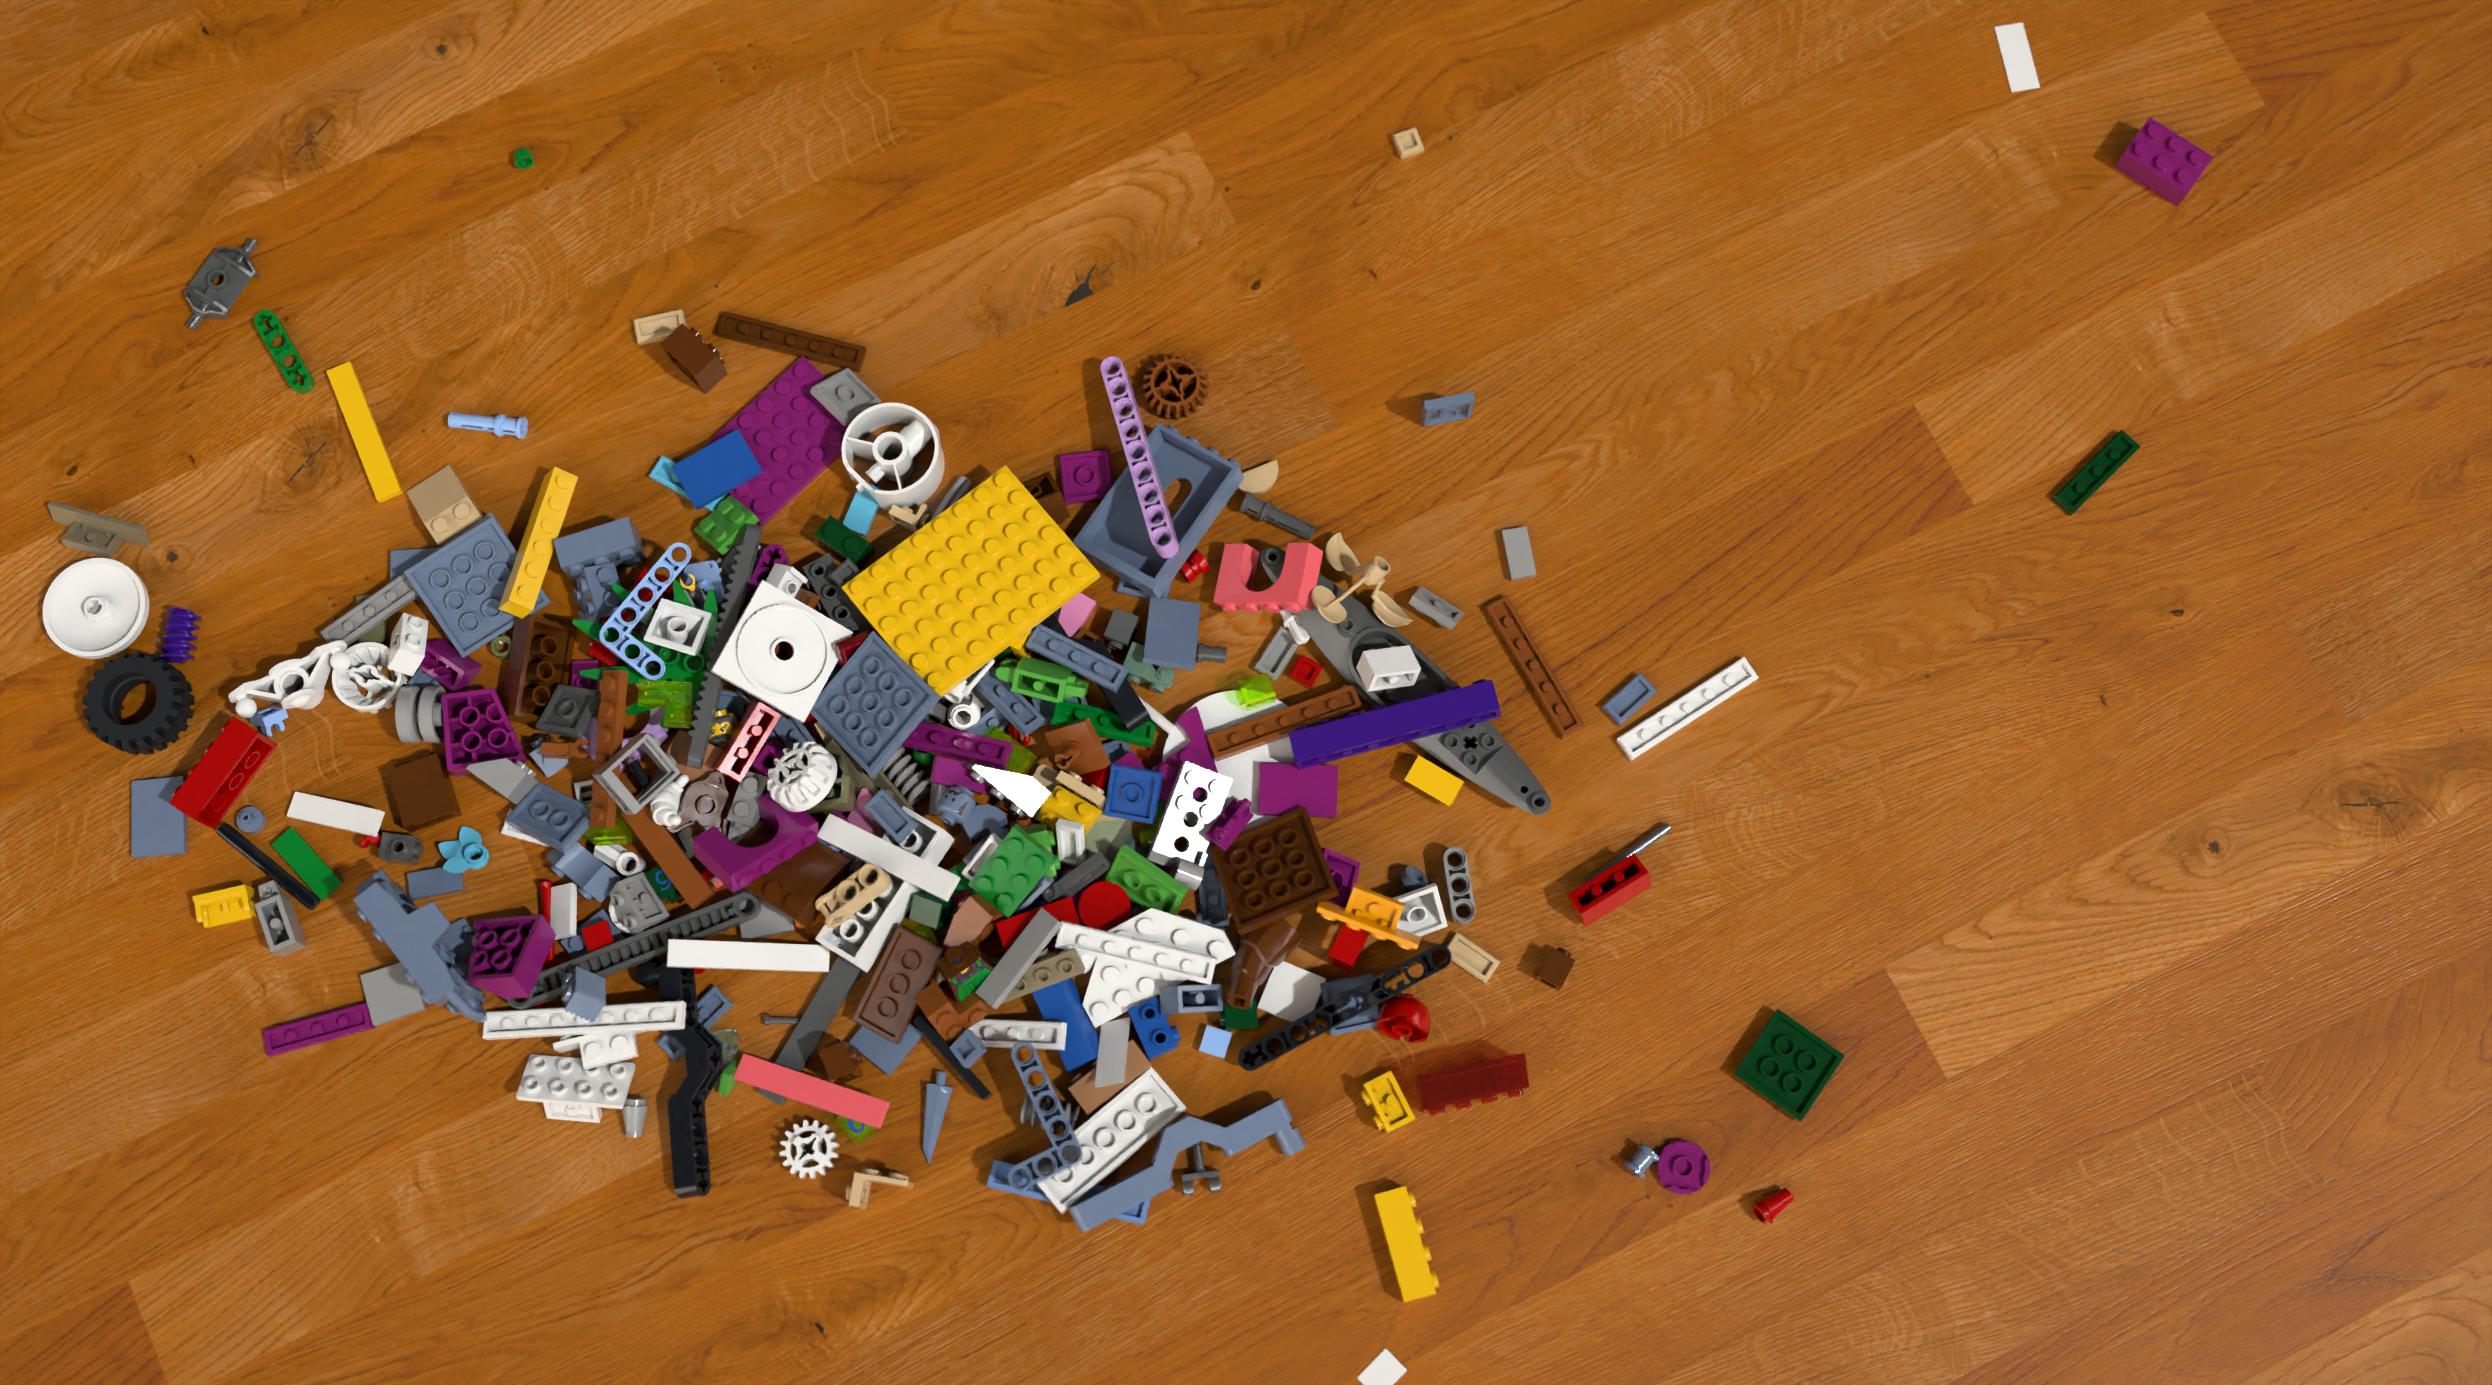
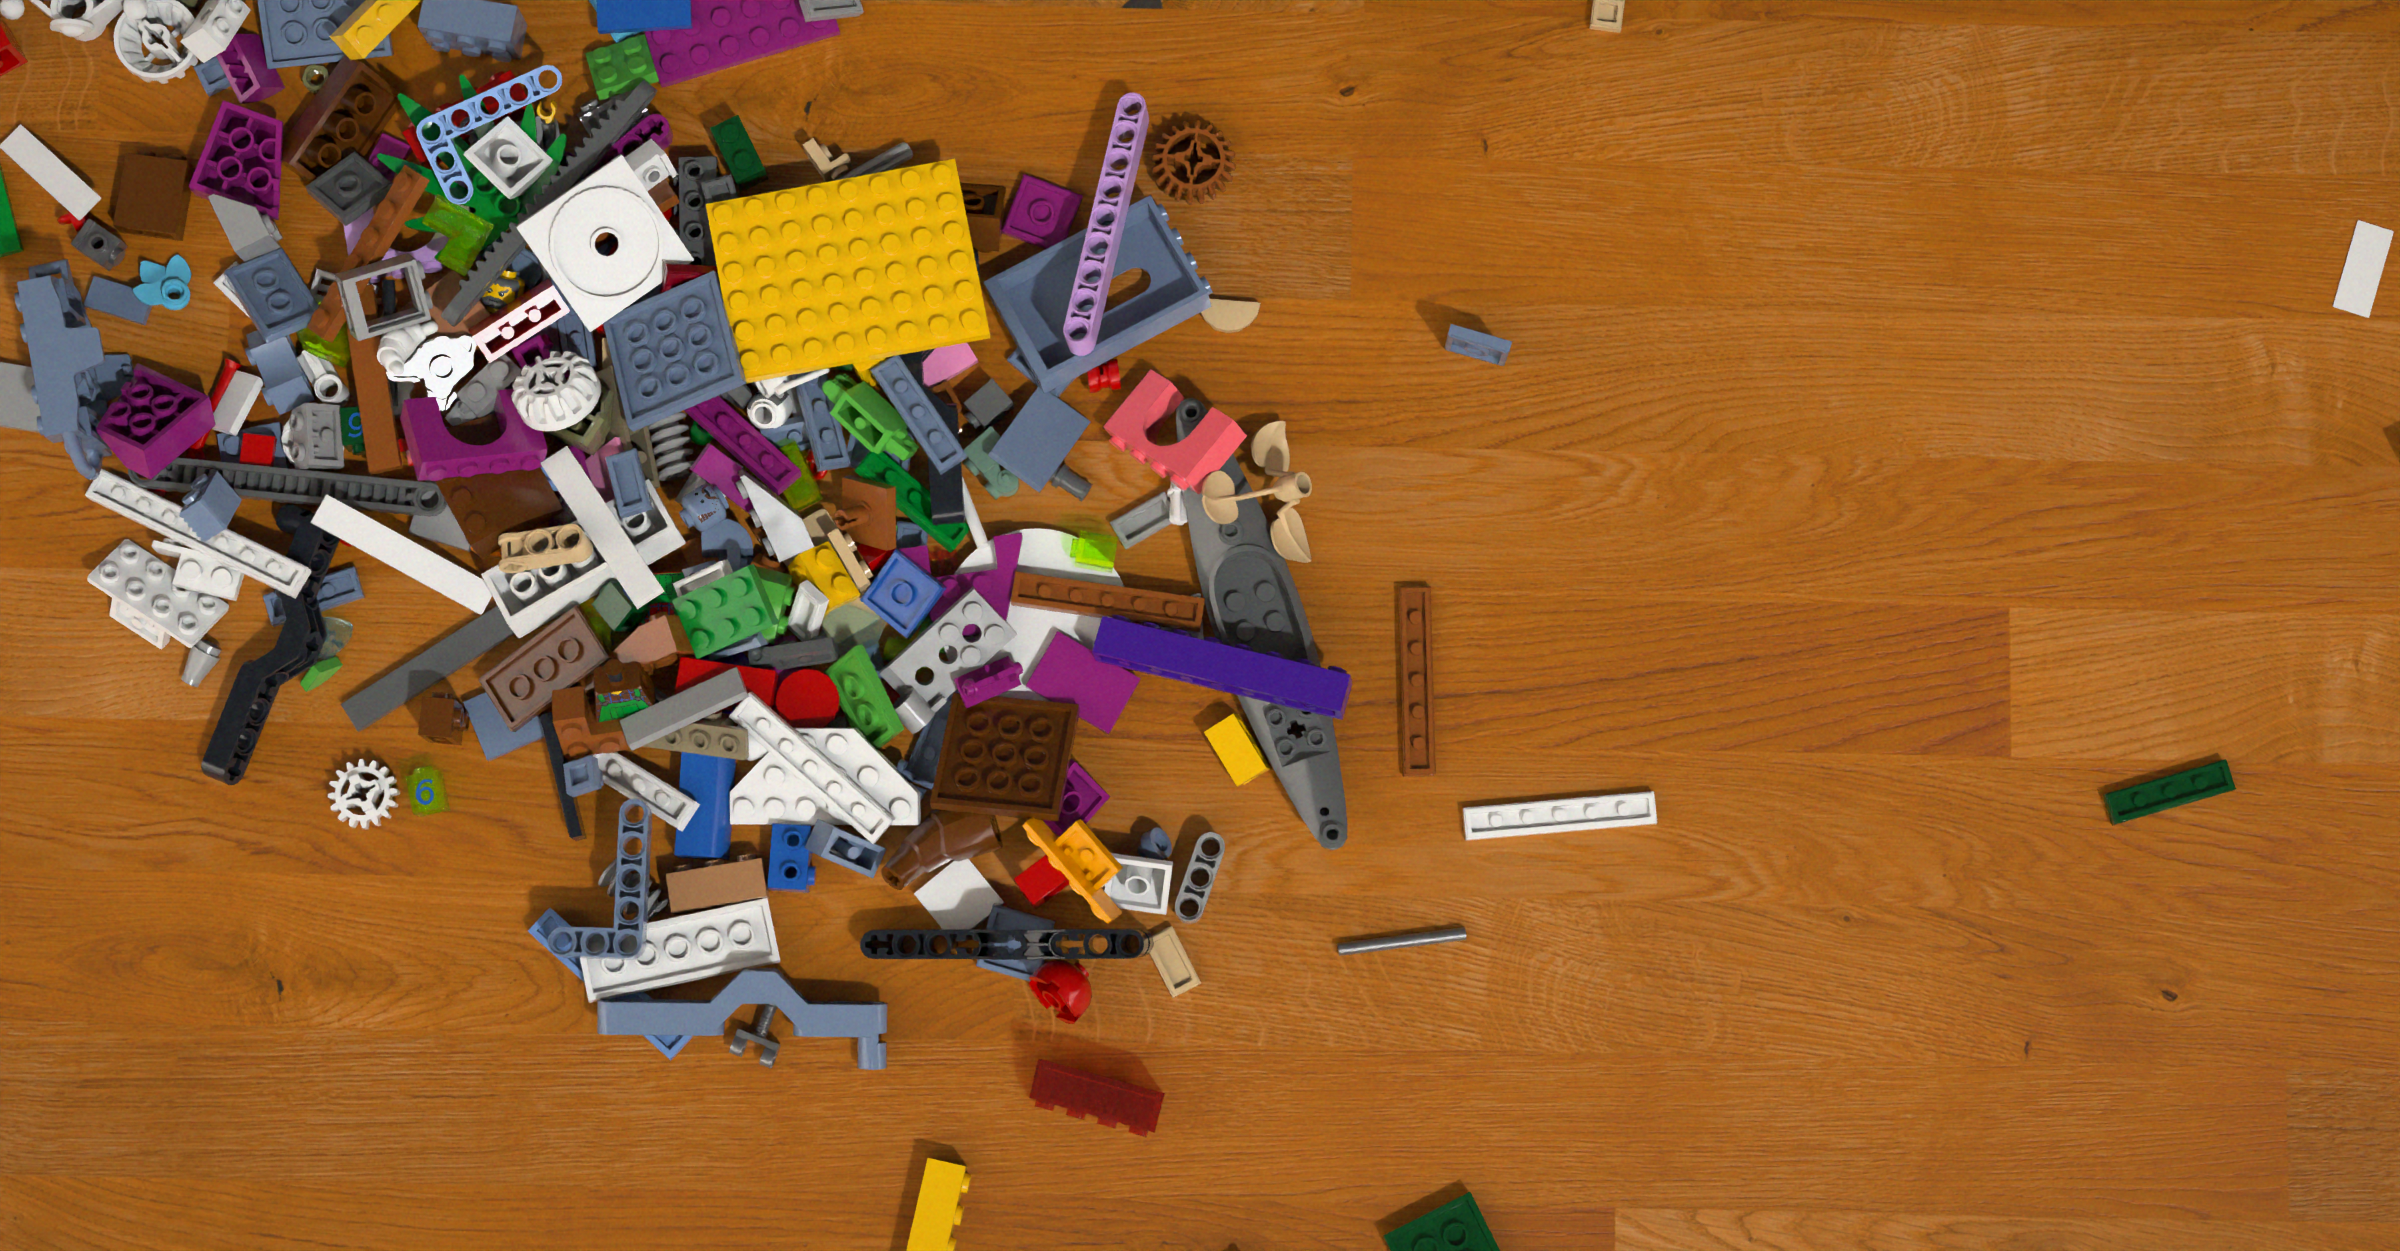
camera: 25 degrees right, 5 degrees up
light blue tile [250,705,289,737] -> none
light grey wheel [395,686,446,743] -> none
sand blue bracket [528,734,570,778] -> none
dark orange plate [541,739,590,760] -> none
sand blue bracket [572,563,628,623] -> none
light blue piece [682,560,727,604] -> none
coral tile [733,1053,890,1129] -> none
dark grey piece [764,1014,800,1026] -> none
white animal [842,402,945,510] -> none
medium azure tile [843,484,885,537] -> none
tan bracket [846,1168,914,1209] -> none
sand blue bar [922,1071,953,1166] -> none
white sticker [1094,1017,1130,1088] -> none
light blue tile [1199,1025,1232,1059] -> none
dark green brick [1220,1000,1258,1032] -> none
dark grey pin [1239,491,1316,541] -> none
red tile [1288,654,1324,690] -> none
white brick [1356,645,1421,692] -> none
yellow bracket [1360,1071,1416,1134] -> none
light grey plate [1408,586,1464,630] -> none
light grey tile [1501,526,1537,581] -> none
reddish brown brick [1535,947,1576,992] -> none
red brick [1567,853,1652,927] -> none
sand blue tile [1602,673,1657,727] -> none

